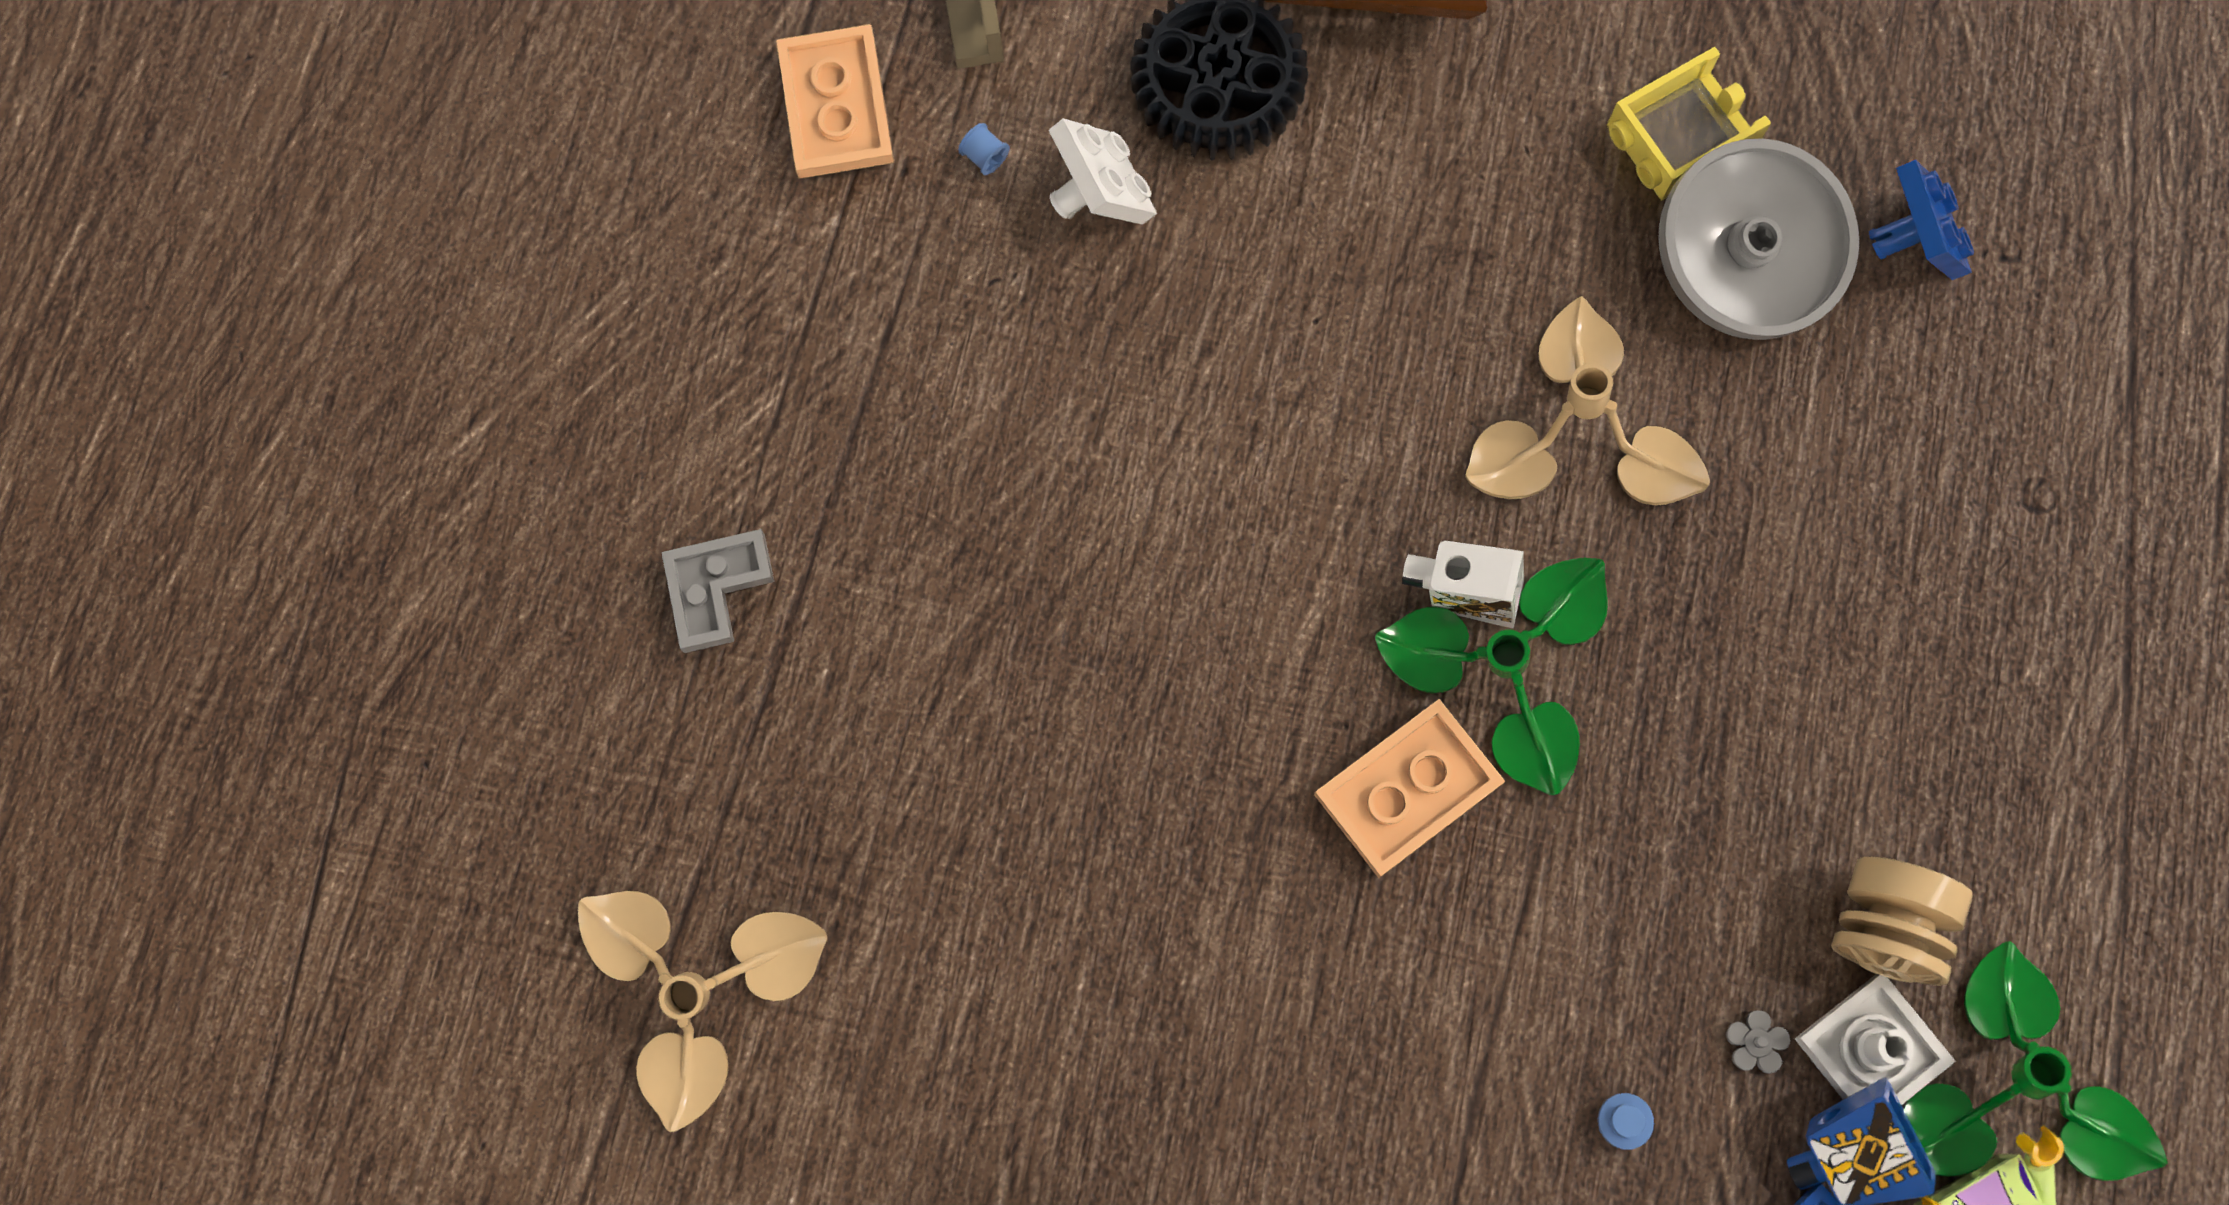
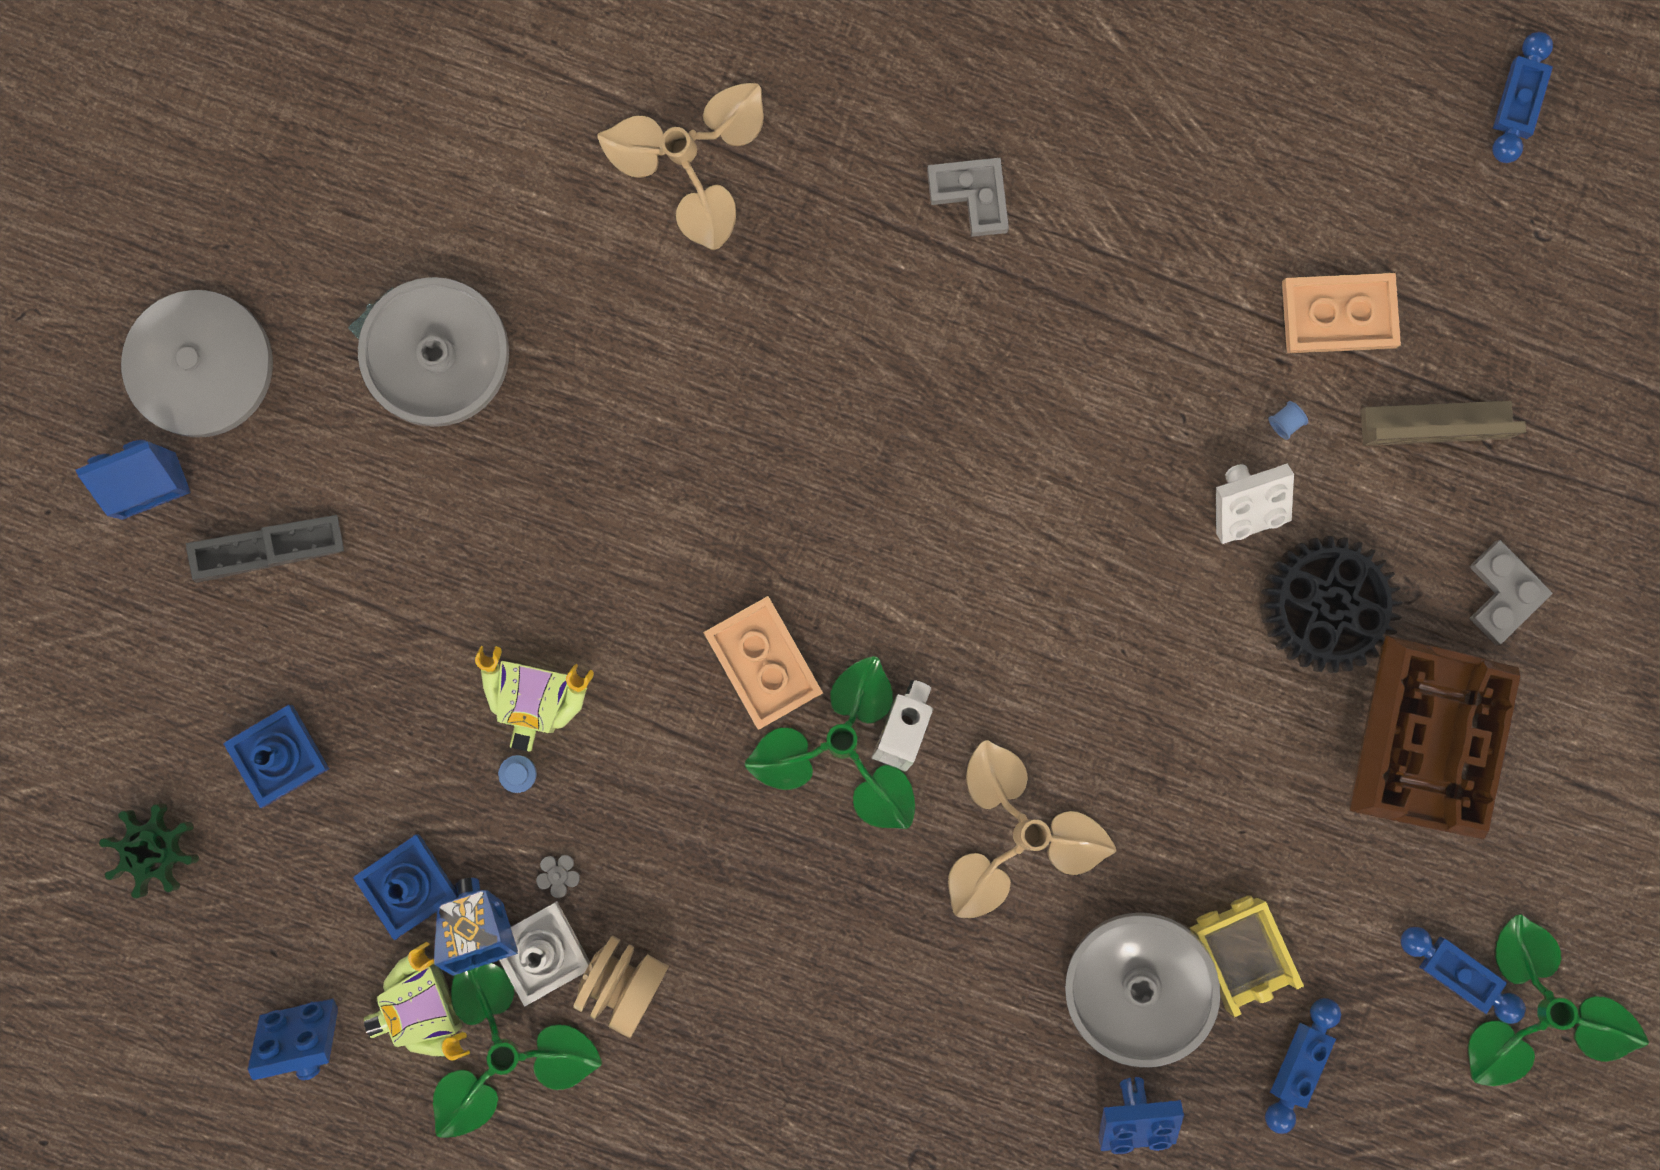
camera: 90 degrees right, 10 degrees up
none -> torso [475,646,594,752]
none -> blue plate [1265,998,1341,1134]

